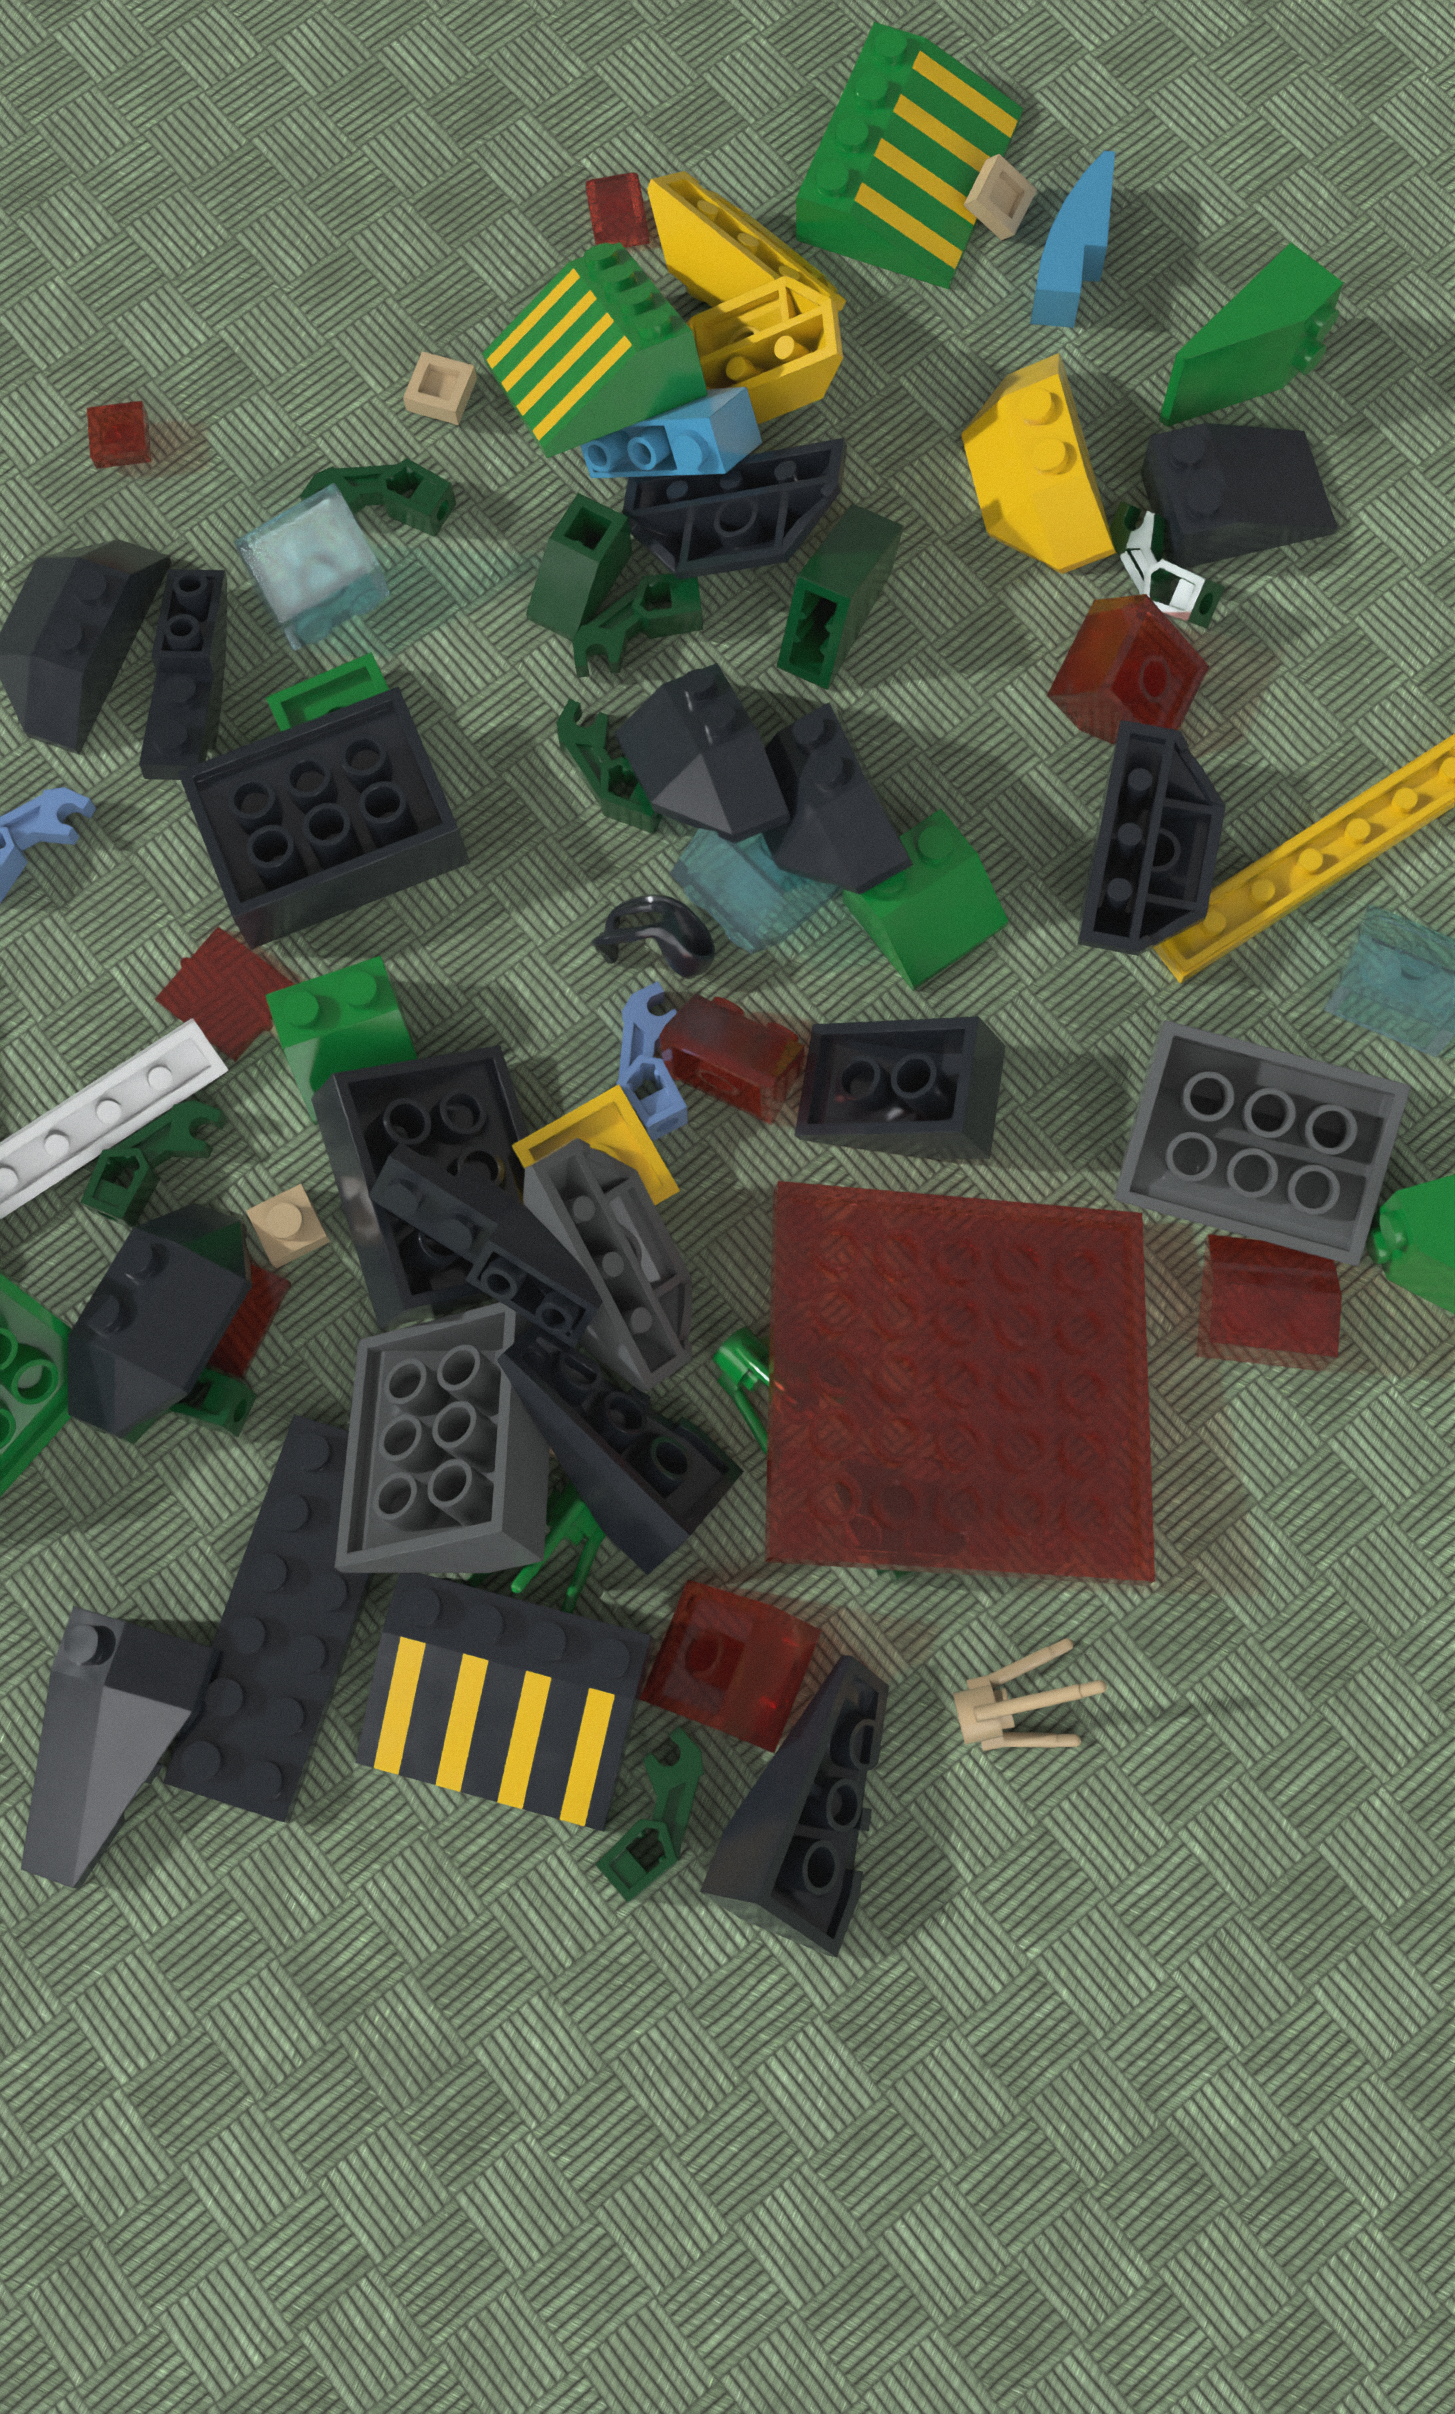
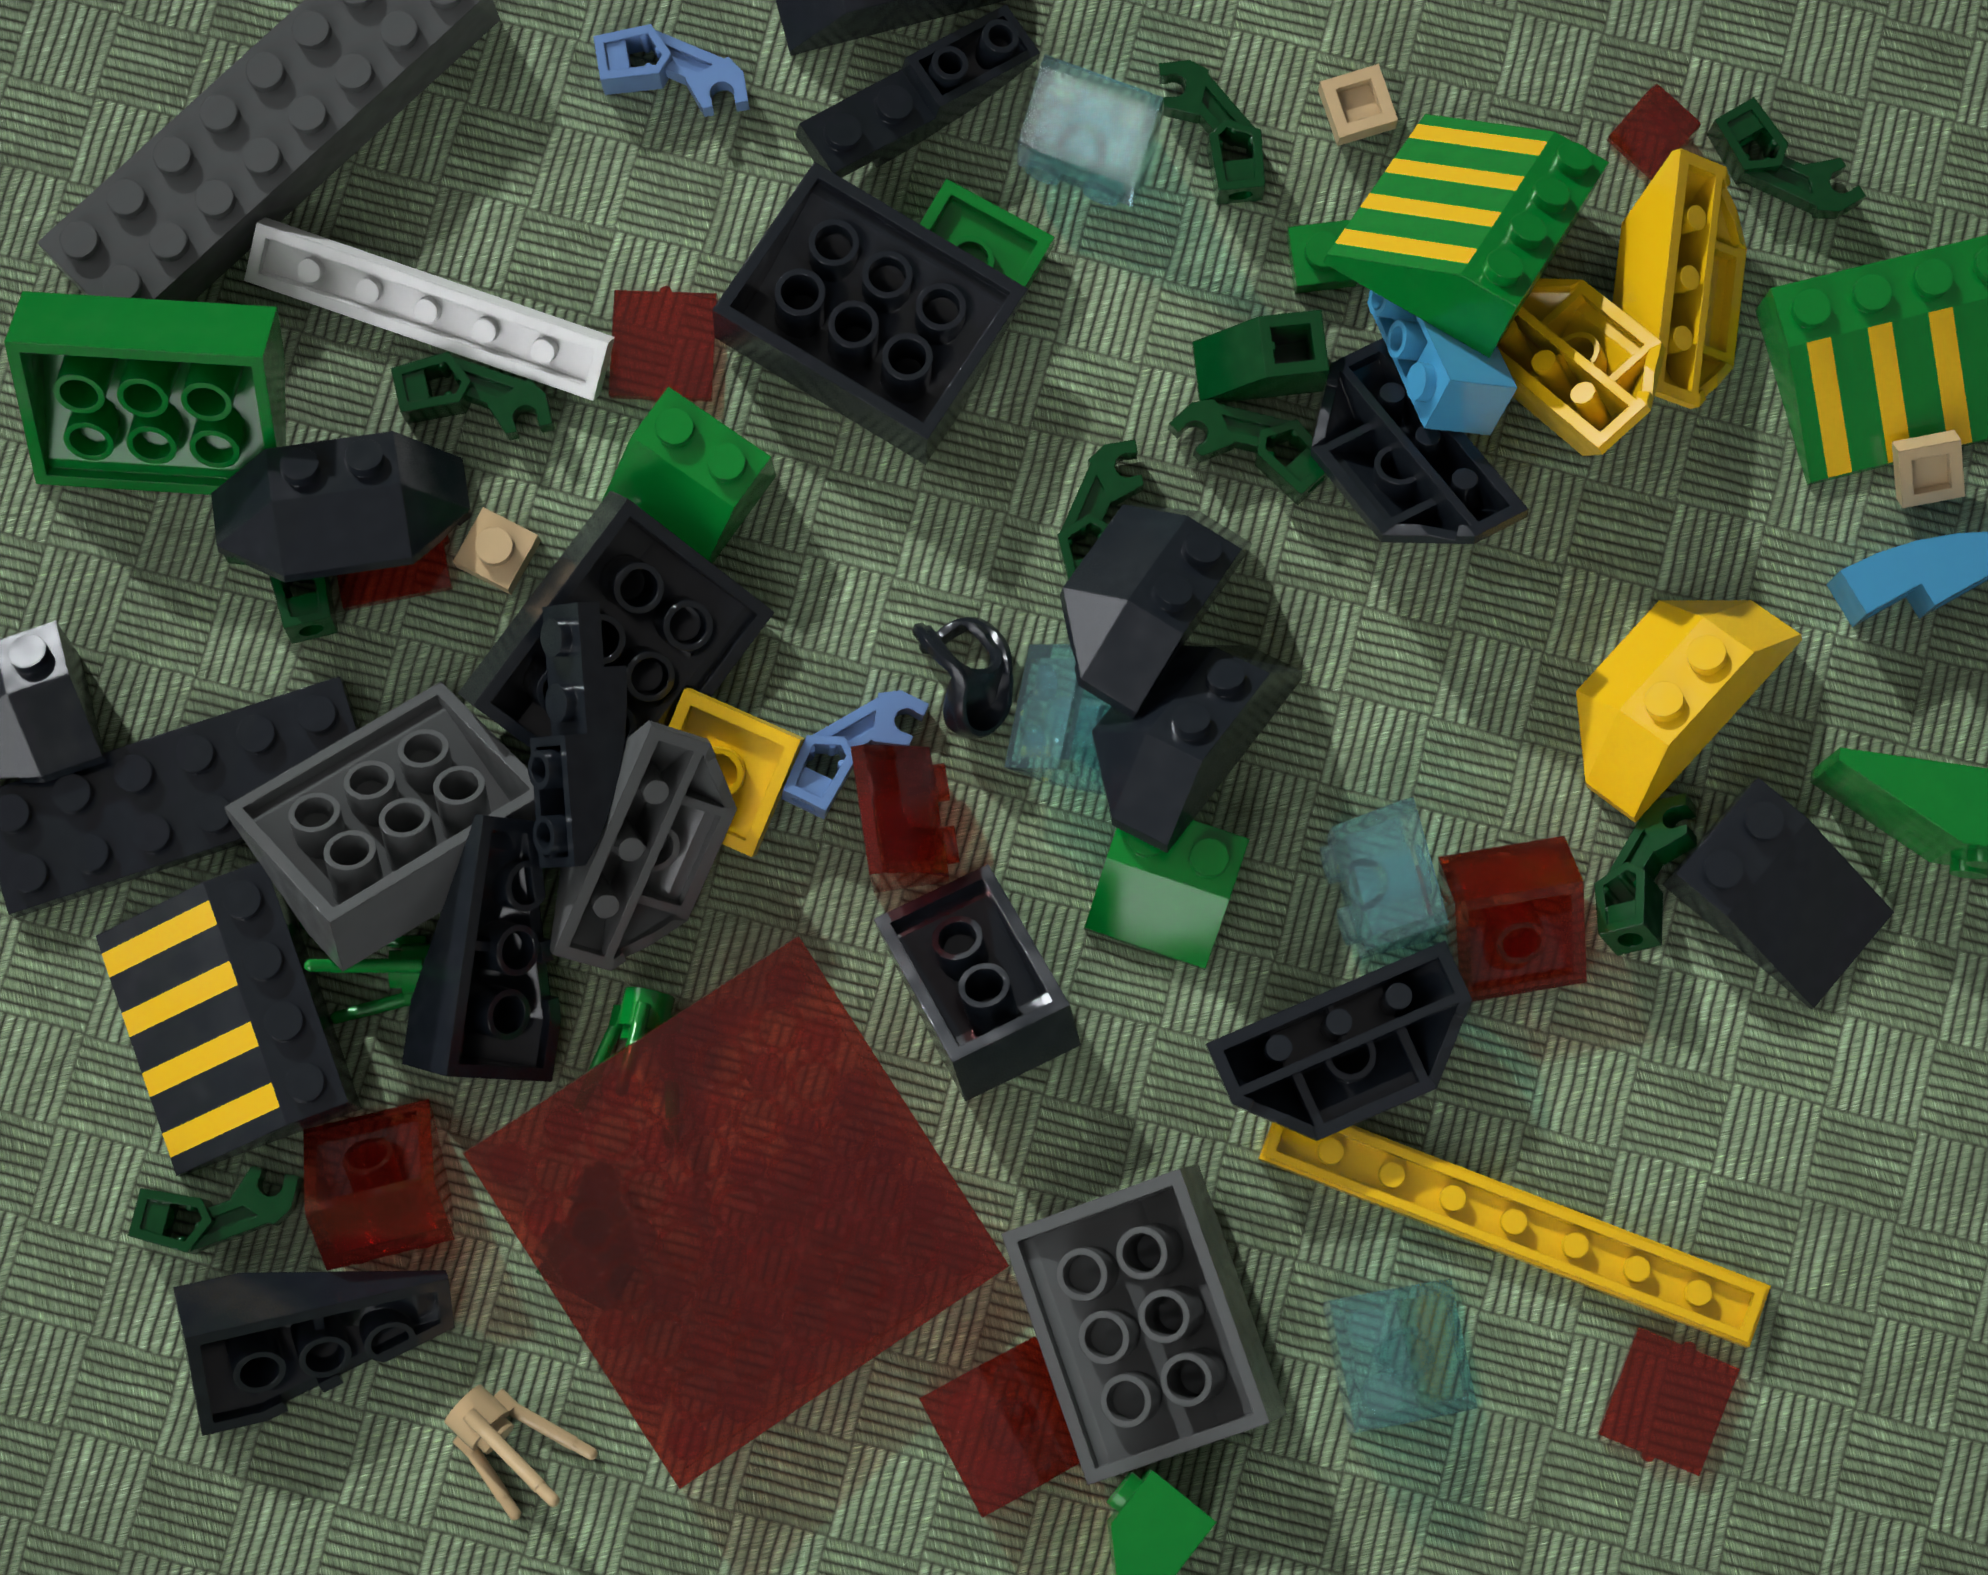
camera: 50 degrees right, 5 degrees up
dark green slope [776,503,904,690] -> none
none -> green plate [1286,220,1357,294]
none -> clear light blue slope [1320,797,1449,959]
none -> dark green piece [1707,97,1866,219]

